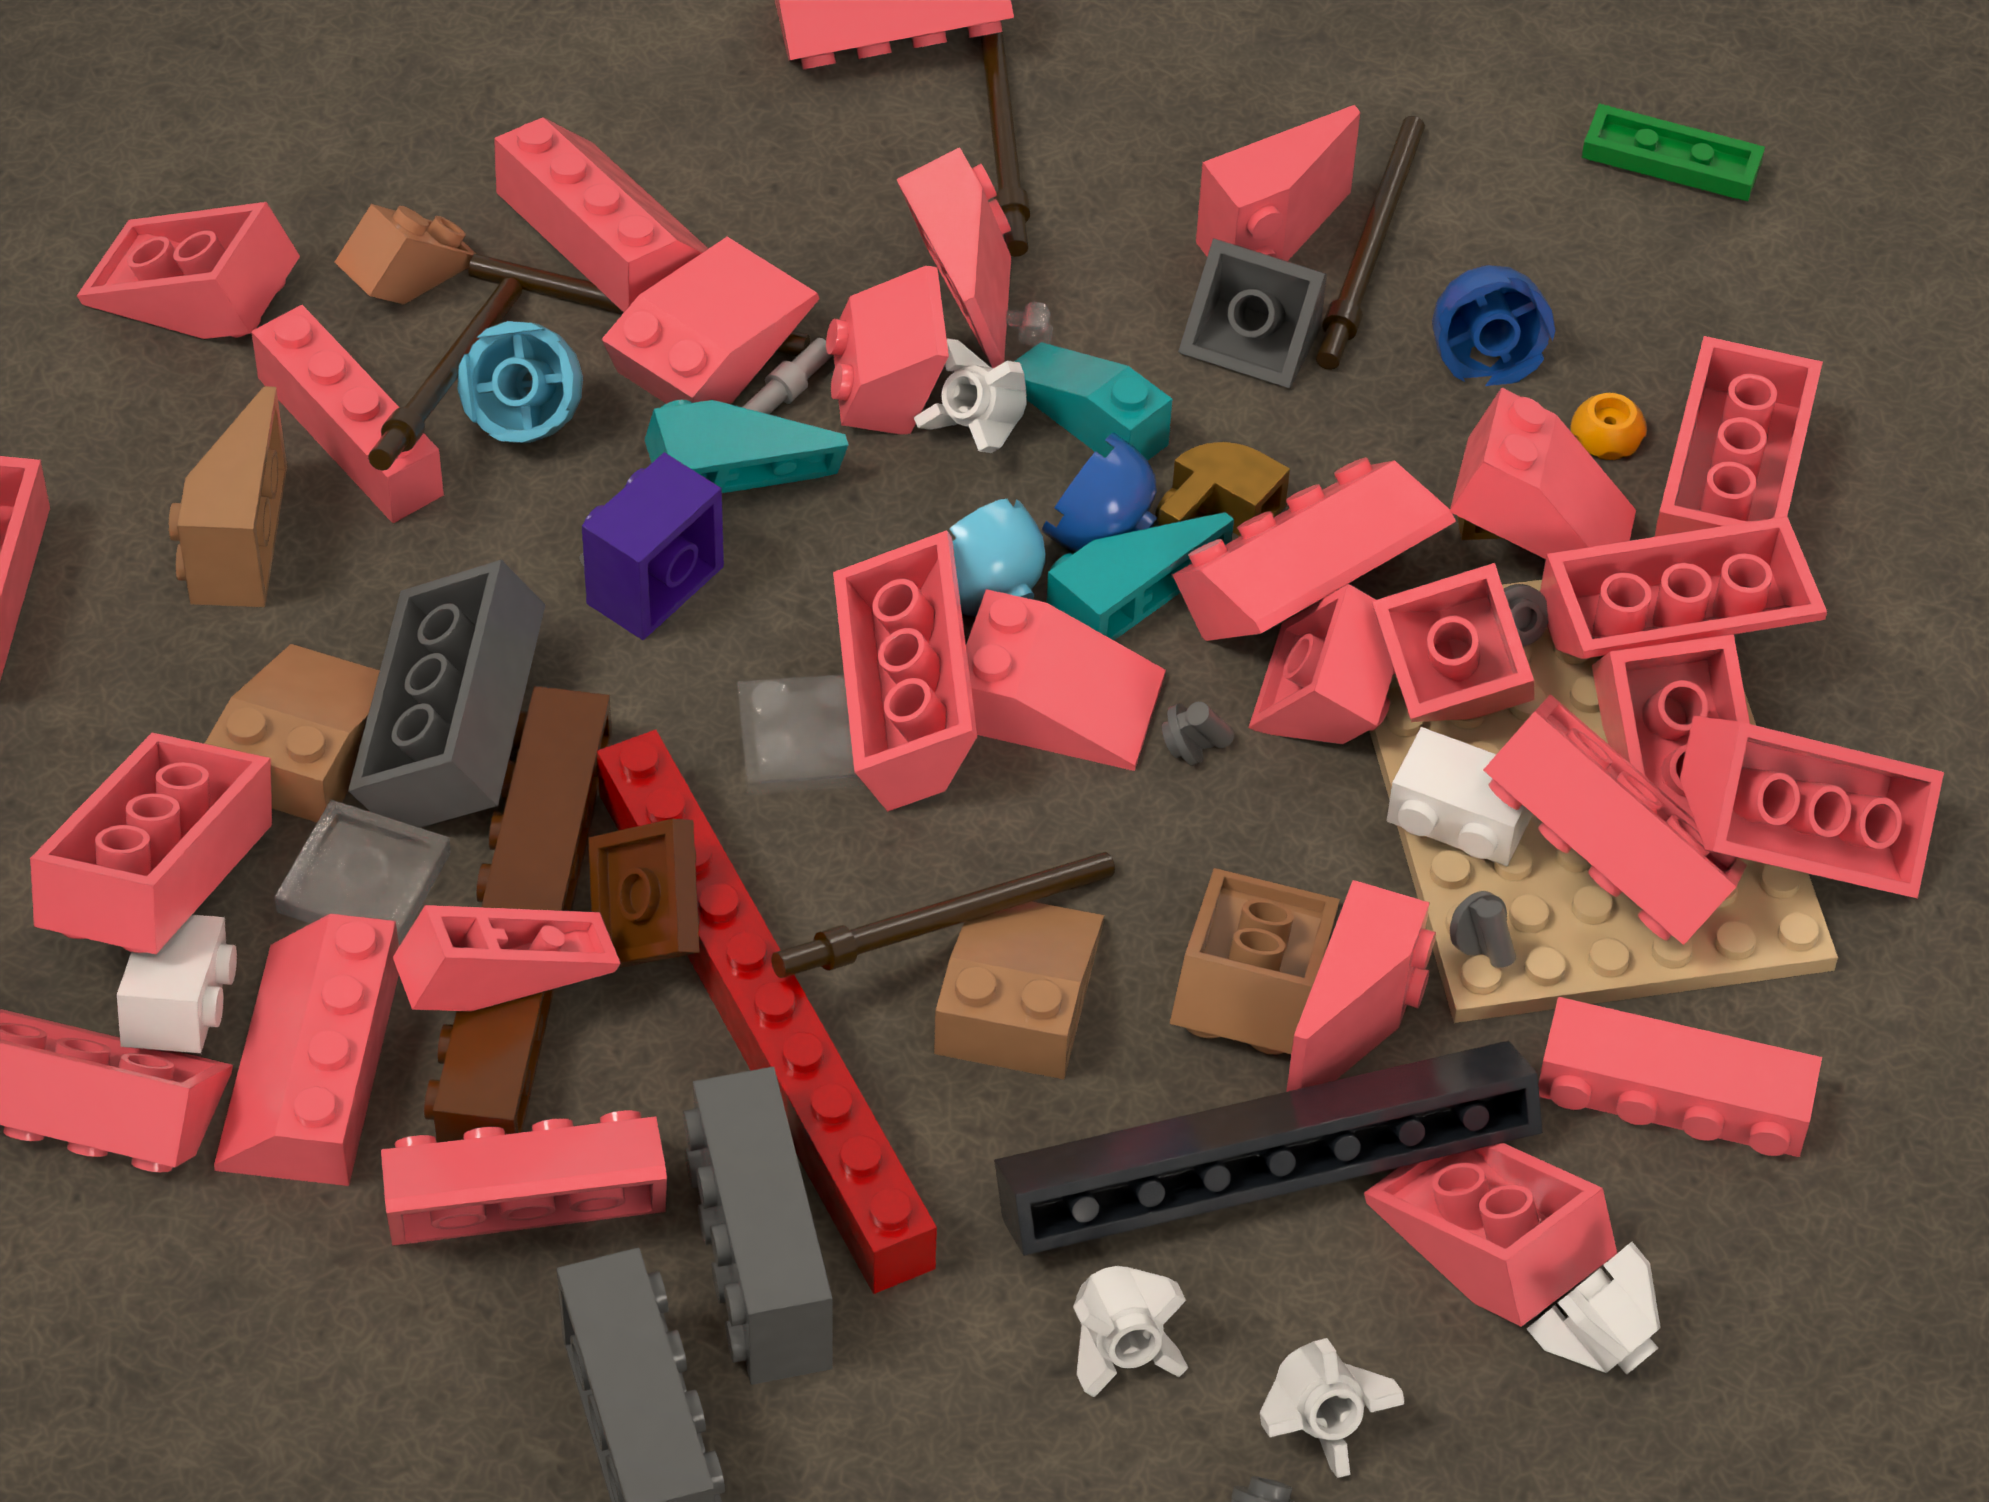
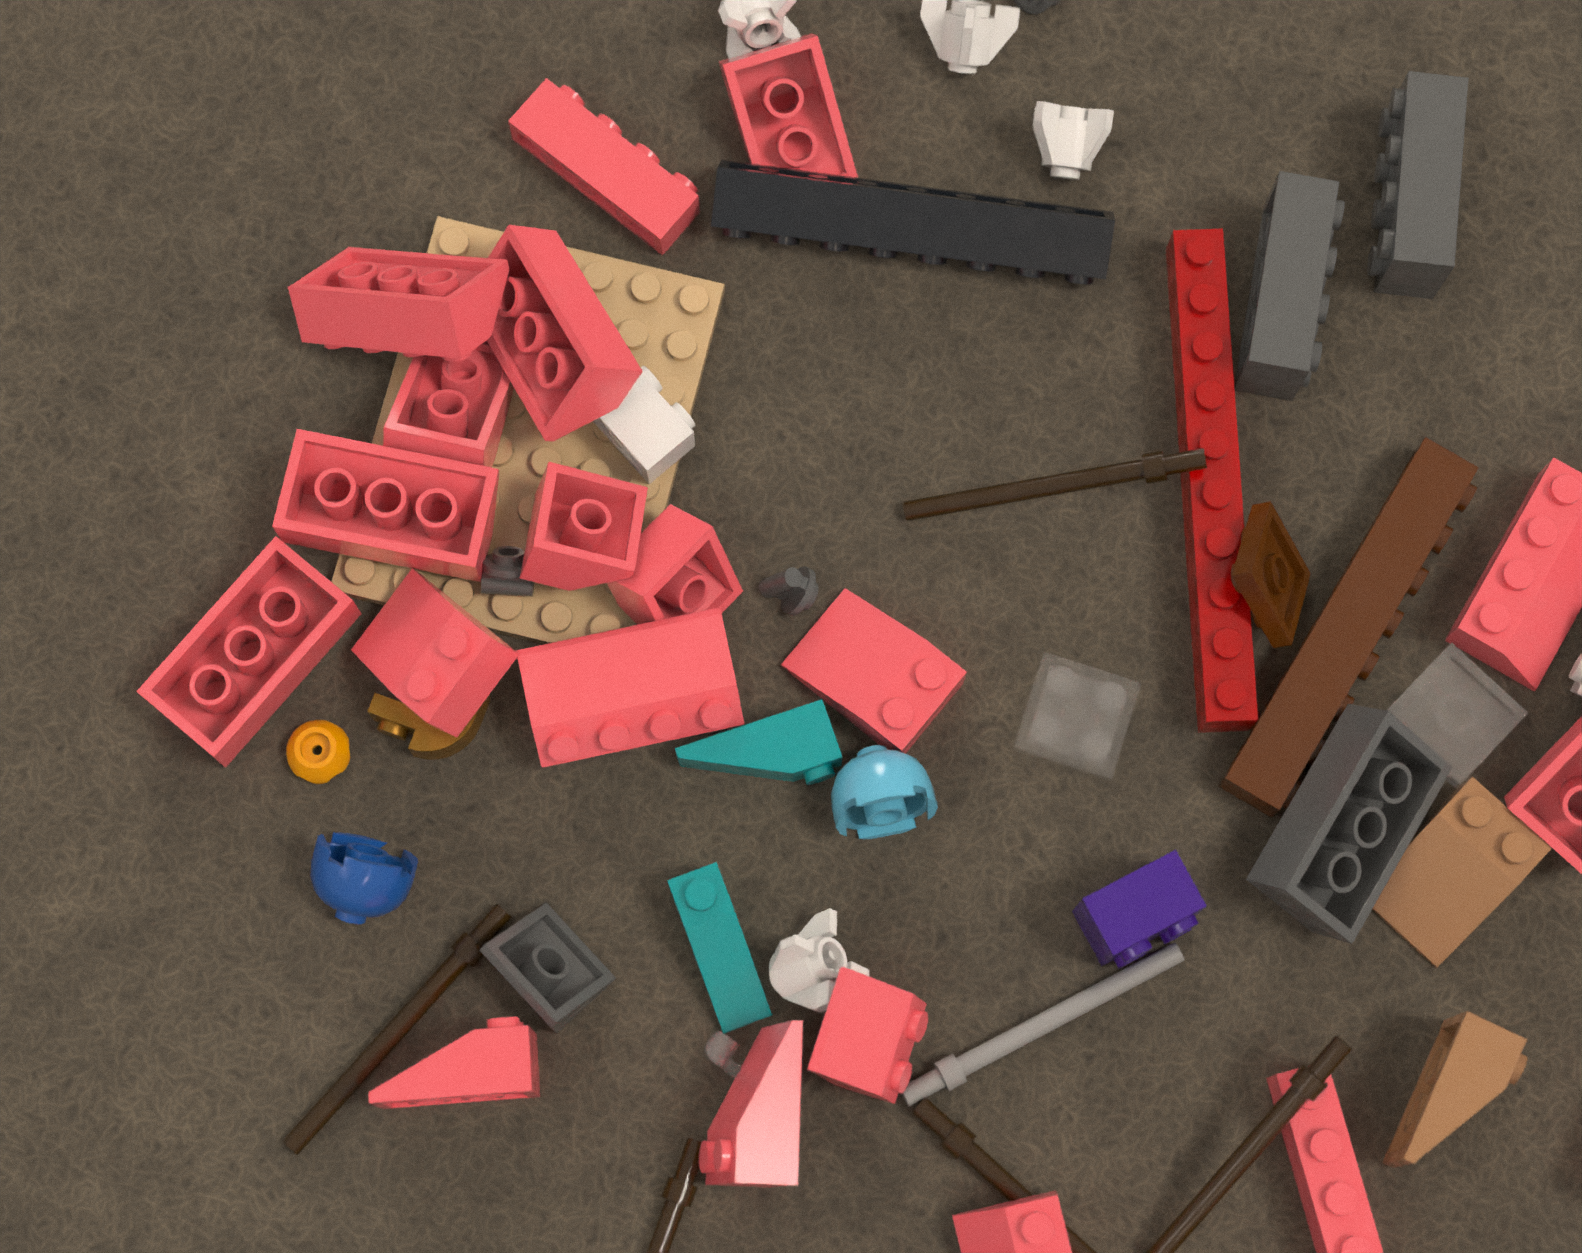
camera: 155 degrees left, 25 degrees up
coral slope [381,1110,667,1246] -> none
coral slope [393,905,621,1011] -> none
medium azure cylinder [457,321,583,443] -> none
coral slope [601,237,820,404] -> none
teal slope [644,400,849,493] -> none
coral slope [833,530,977,812] -> none
medium nougat slope [934,901,1104,1079] -> none
blue cylinder [1041,432,1158,553] -> none
pearl gold brick [1155,442,1290,536] -> none
medium nougat slope [1170,868,1340,1055] -> none
coral slope [1286,880,1436,1092] -> none
dark grey plate [1450,891,1516,968] -> none
green plate [1581,103,1765,202] -> none

